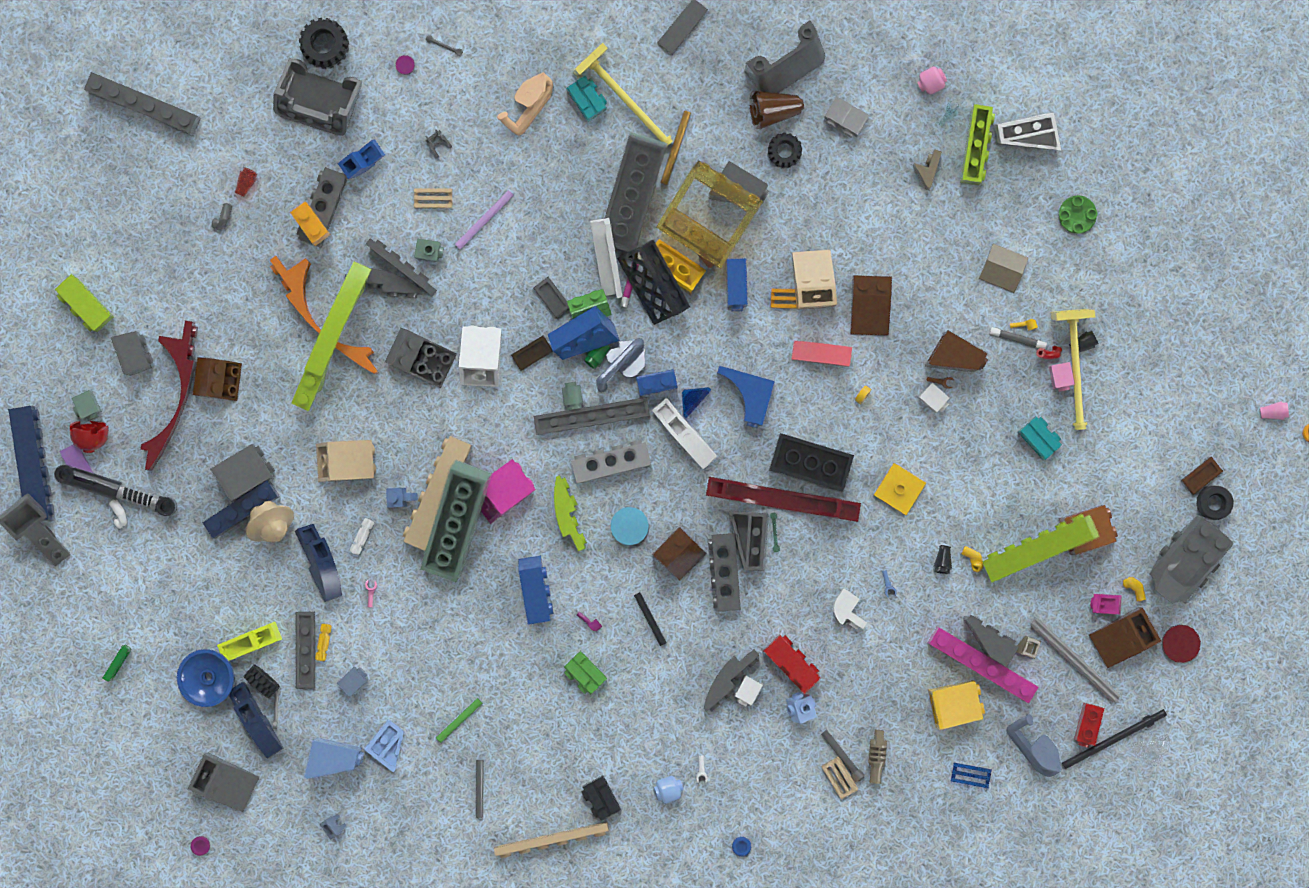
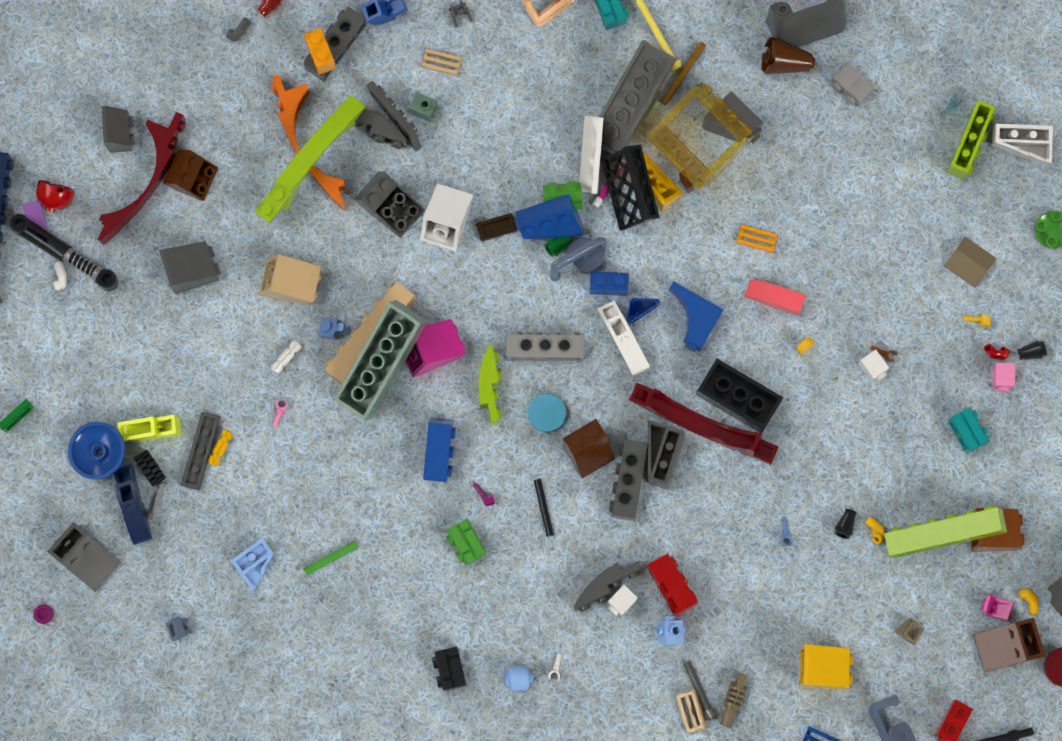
camera: 15 degrees right, 10 degrees down
lime brick [55,274,114,333] -> none
sand green brick [71,390,102,421] -> none
dark blue brick [202,480,280,539] -> none
tan helmet [246,501,294,543] -> none
dark blue slope [295,523,342,602] -> none
medium blue slope [304,737,364,779] -> none
sand blue brick [337,667,368,697] -> none
lavender bar [455,190,514,249] -> none
dark grey bar [476,760,484,818] -> none
tan plate [494,822,609,858] -> none
dark grey tile [533,277,569,318] -> none
dark grey plate [533,397,650,435] -> none
sand green brick [561,382,583,410] -> none
blue brick [726,258,748,312] -> none
black tyre [767,132,802,168] -> none
clear green hinge [770,512,780,552] -> none
tan slope [792,250,837,310] -> none
white brick [833,588,867,630] -> none
reddish brown slope [850,275,892,336] -> none
yellow plate [874,463,926,515] -> none
dark tan slope [913,149,942,190] -> none
bright pink head [917,66,947,95] -> none
reddish brown slope [925,330,988,372] -> none
dark pink arch [927,627,1039,703] -> none
dark grey slope [963,615,1019,667] -> none
dark grey bar [990,327,1047,349] -> none
light grey axle [1030,618,1120,702] -> none
light yellow tile [1050,309,1095,430] -> none

